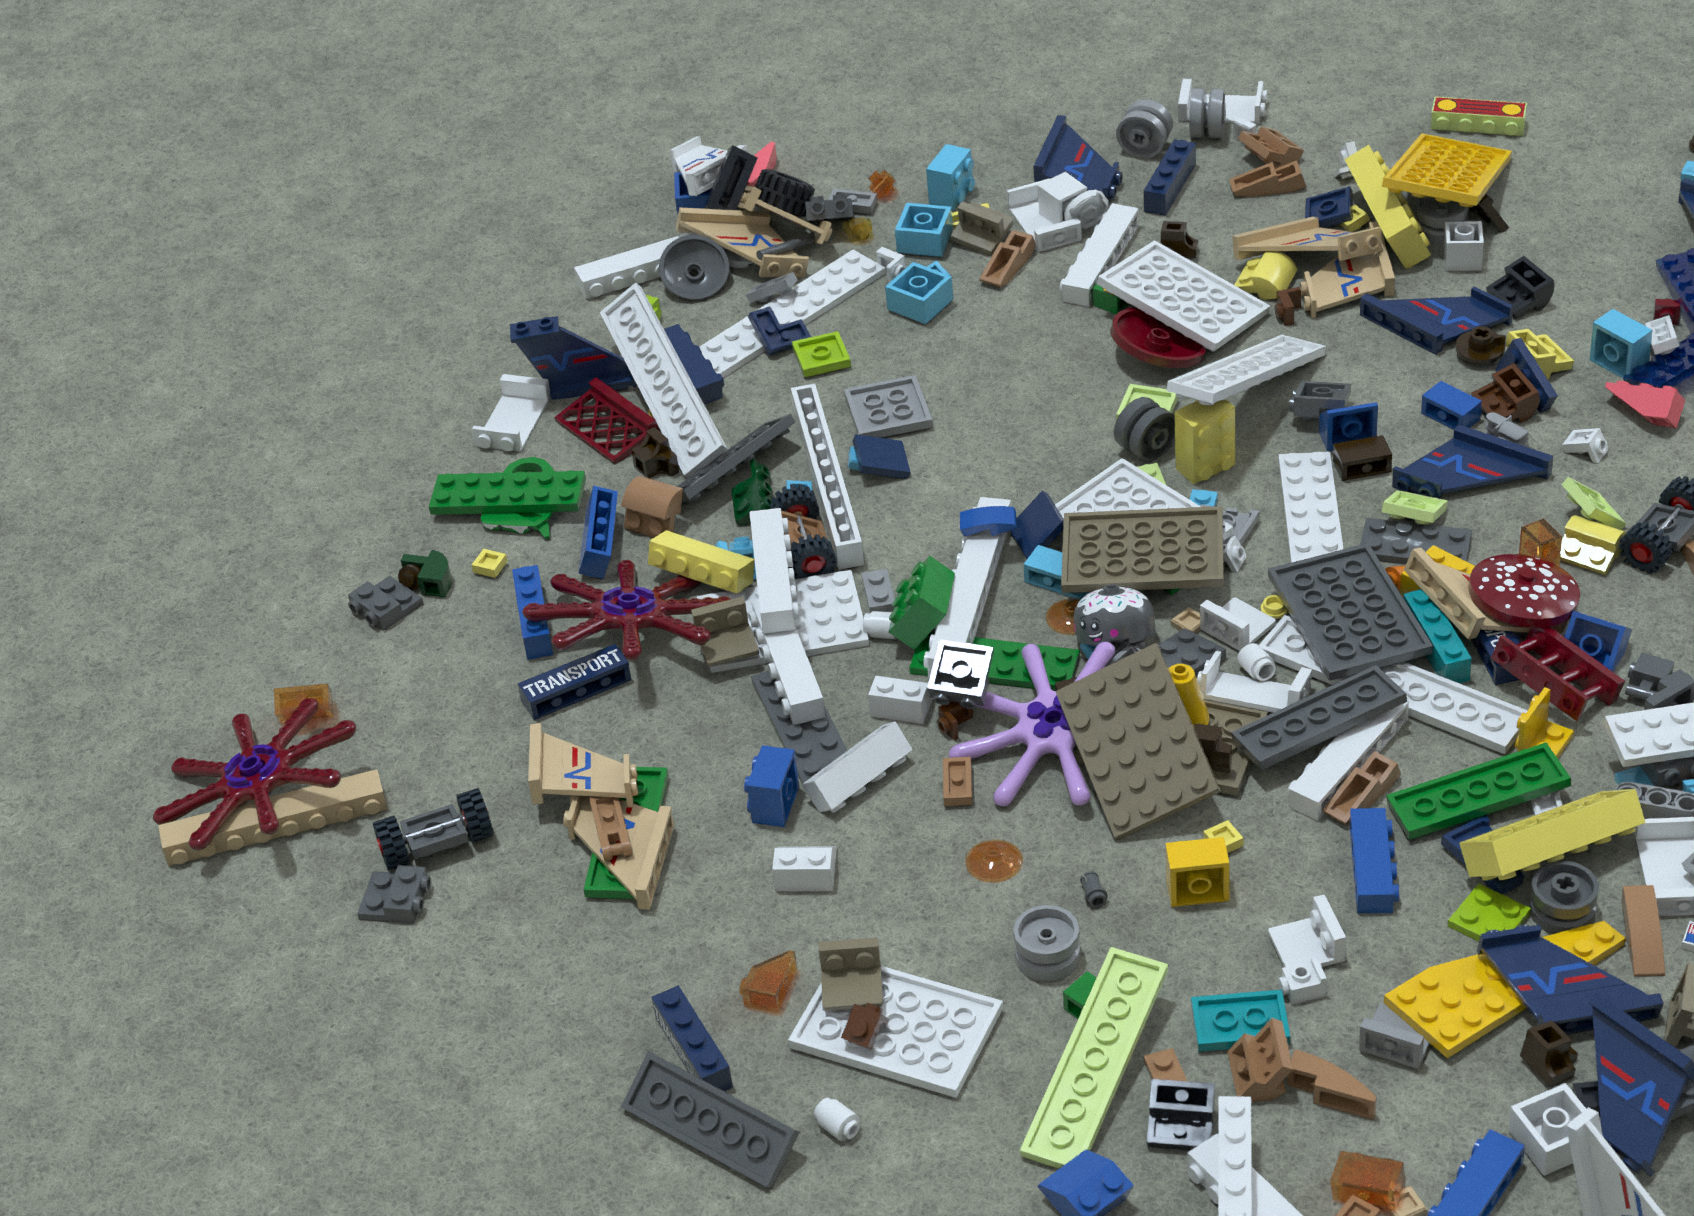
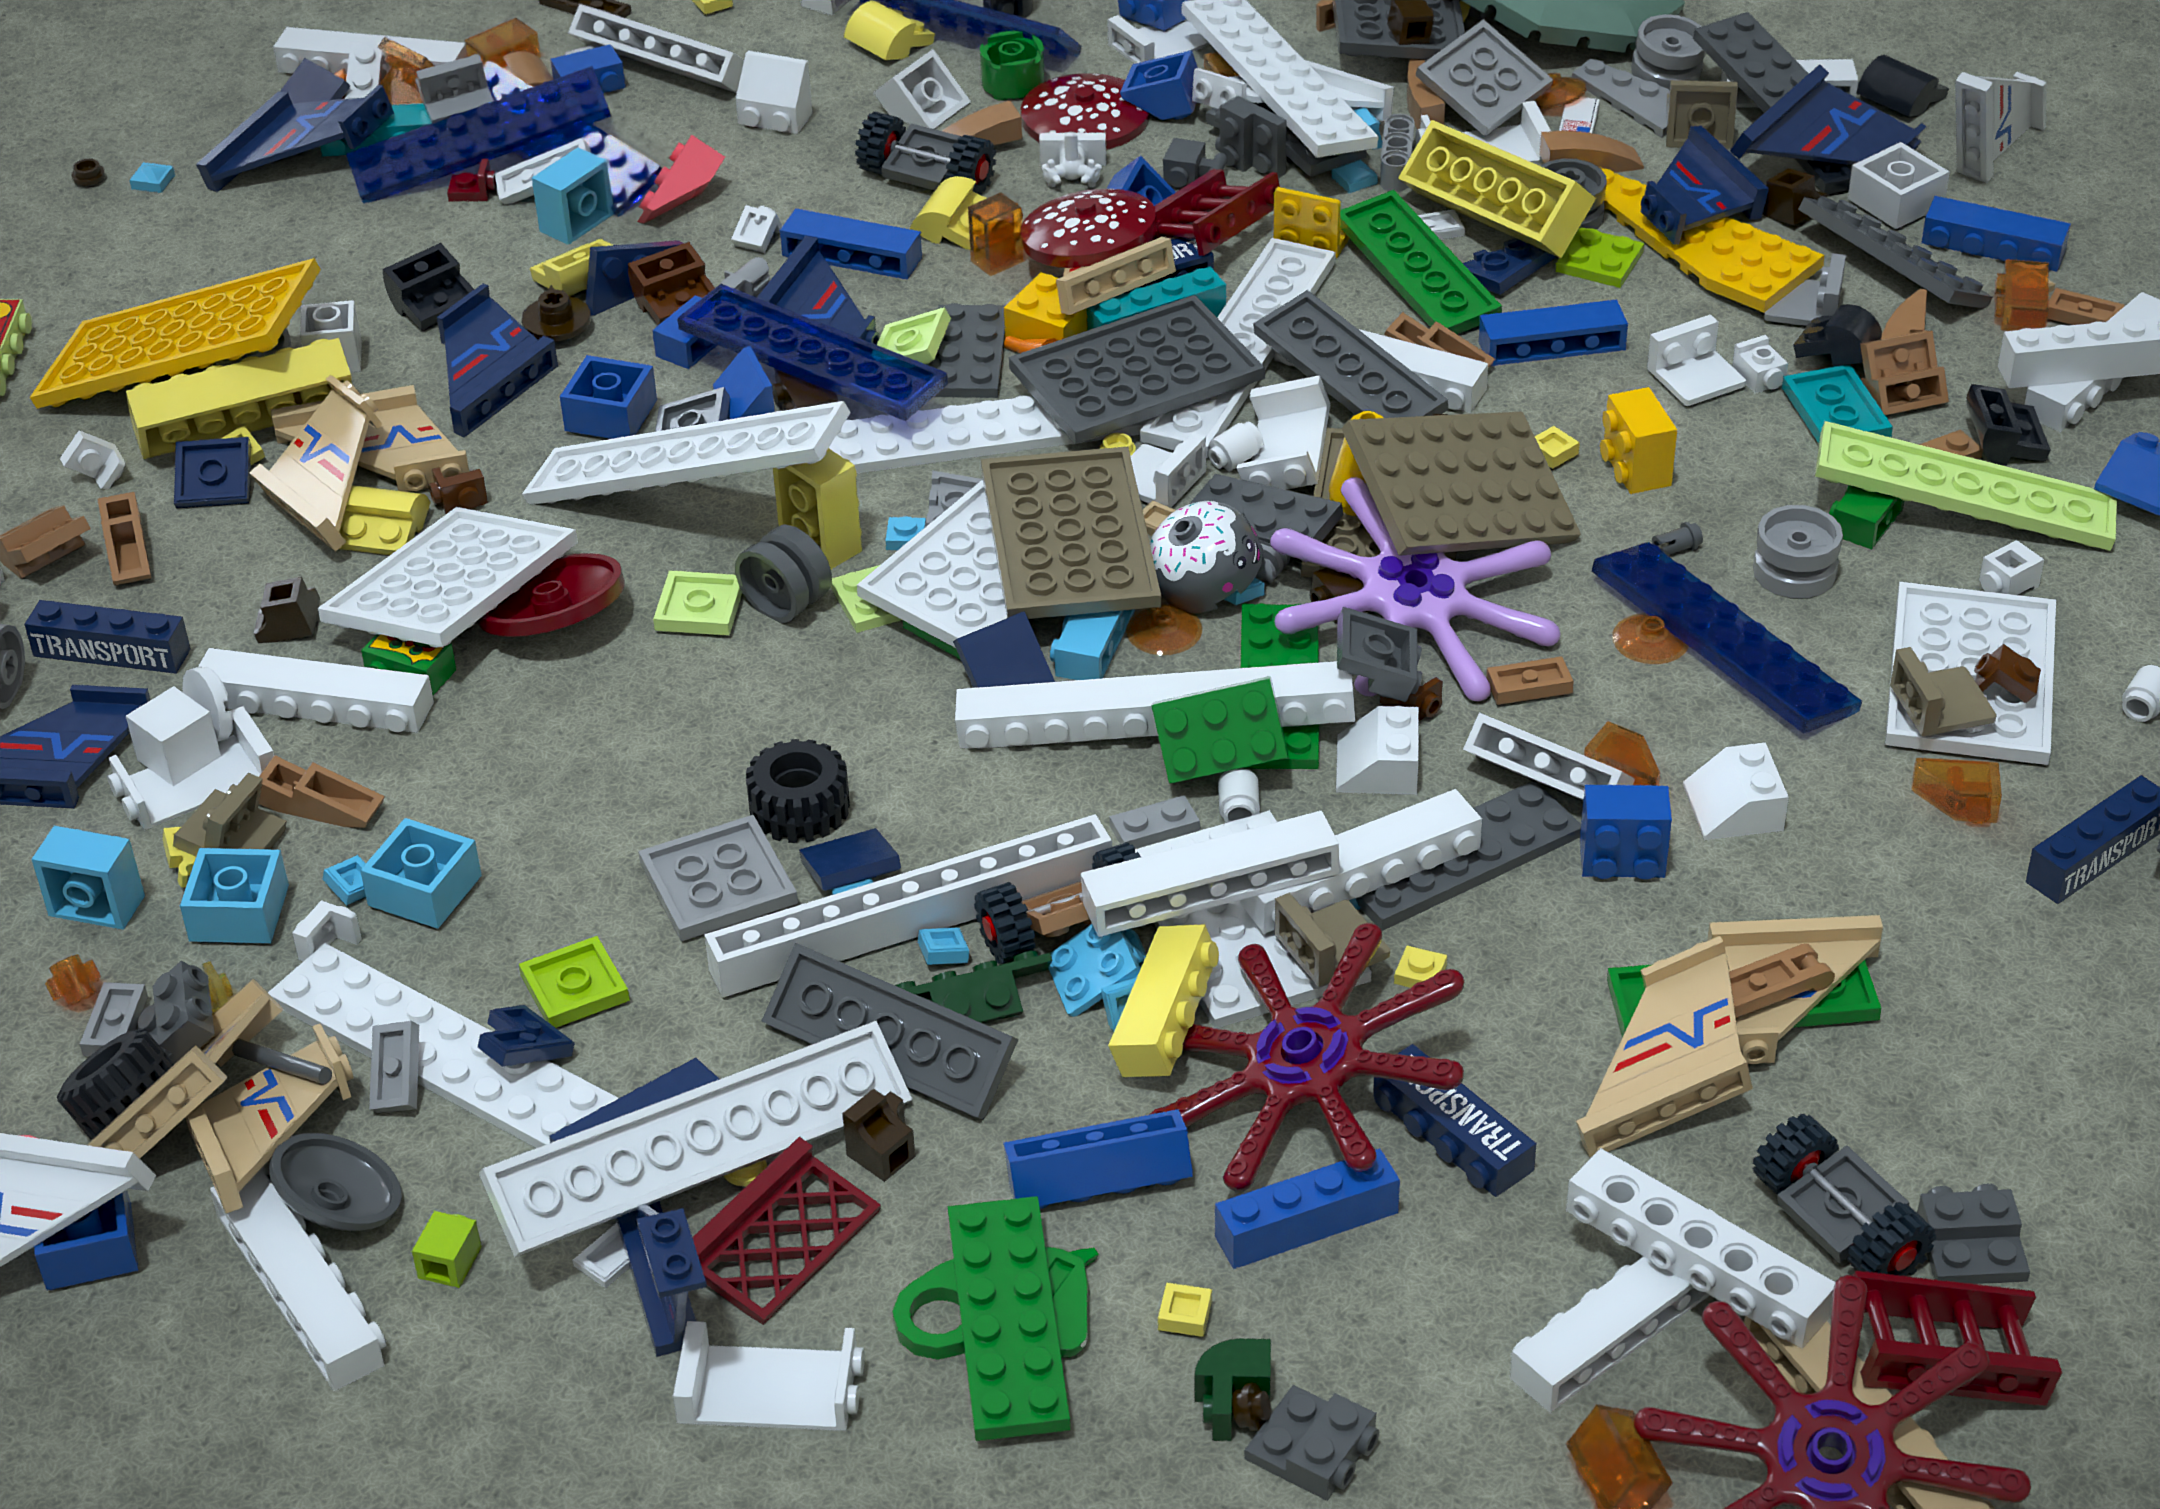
camera: 105 degrees left, 0 degrees up
medium nougat brick [621,476,683,537] -> none
black hinge [703,145,758,210] -> none
blue slope [960,506,1017,537] -> none
yellowish green plate [1561,477,1627,530] -> none
none -> blue brick [560,355,657,439]
none -> clear blue plate [677,284,948,421]
none -> black tyre [746,739,850,843]
none -> blue brick [780,208,922,280]
none -> white piece [1039,132,1106,187]
none -> light yellow plate [1394,946,1447,988]
none -> white brick [1510,1209,1718,1413]
none -> white brick [1566,1148,1835,1349]
none -> clear orange slope [1584,721,1660,786]
none -> clear blue plate [1591,542,1862,734]
none -> black brick [1793,304,1883,367]
none -> dark grey plate [1798,196,1993,309]
none -> dark red fence [1853,1271,2062,1406]
none -> white brick [1979,540,2044,595]

